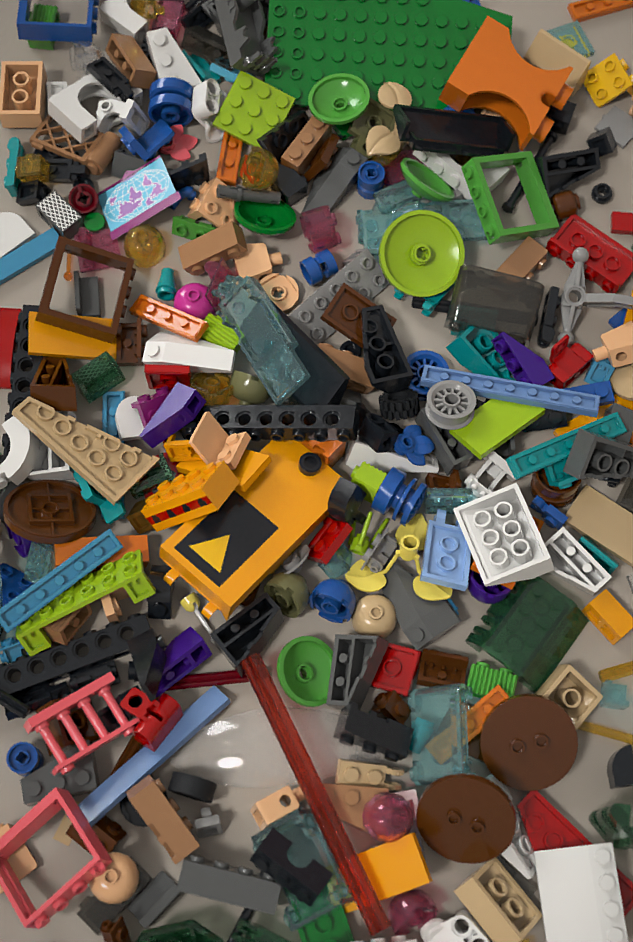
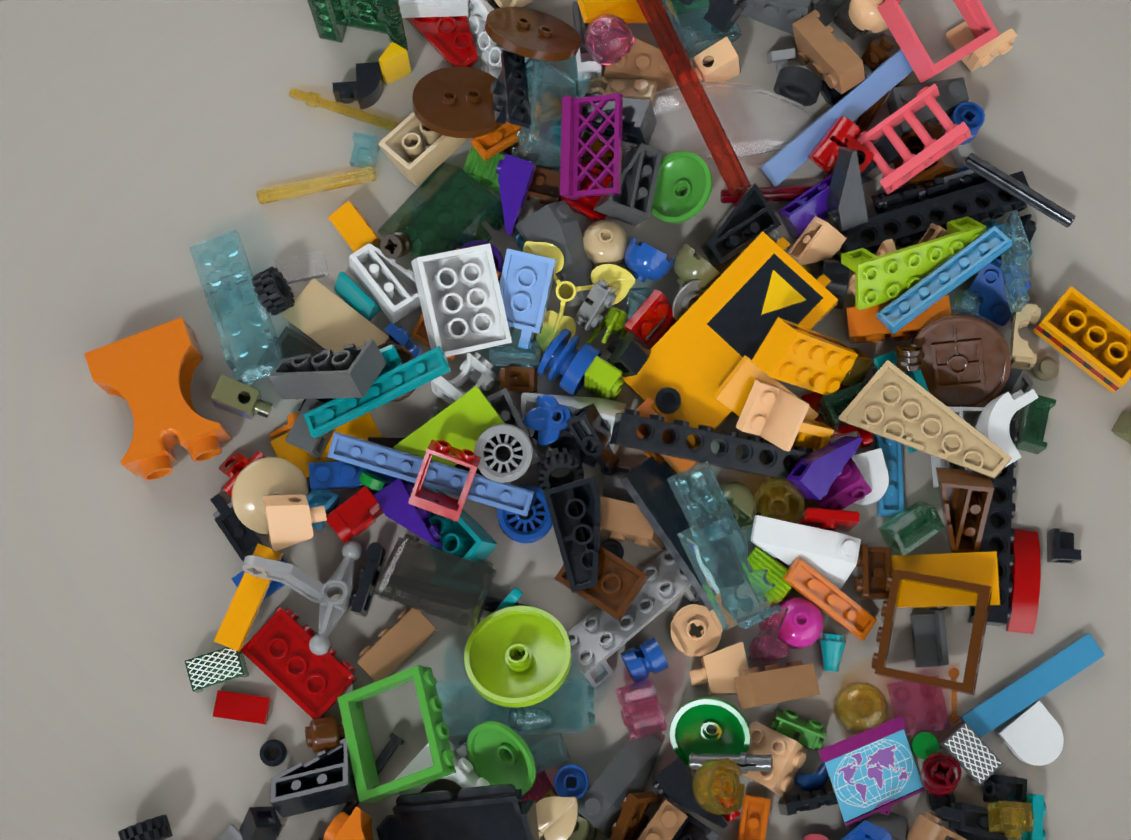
camera: 175 degrees left, 5 degrees up
none -> green tile [358,470,386,491]
none -> yellow slope [378,42,411,84]
none -> dark brown wheel [380,232,412,259]
none -> red window [408,439,481,522]
none -> black bracket [490,50,532,128]
none -> dark purple slope [496,154,536,237]
none -> magenta fence [560,93,623,200]
none -> light nougat slope [787,216,846,265]
none -> dark brown wheel [896,344,923,371]

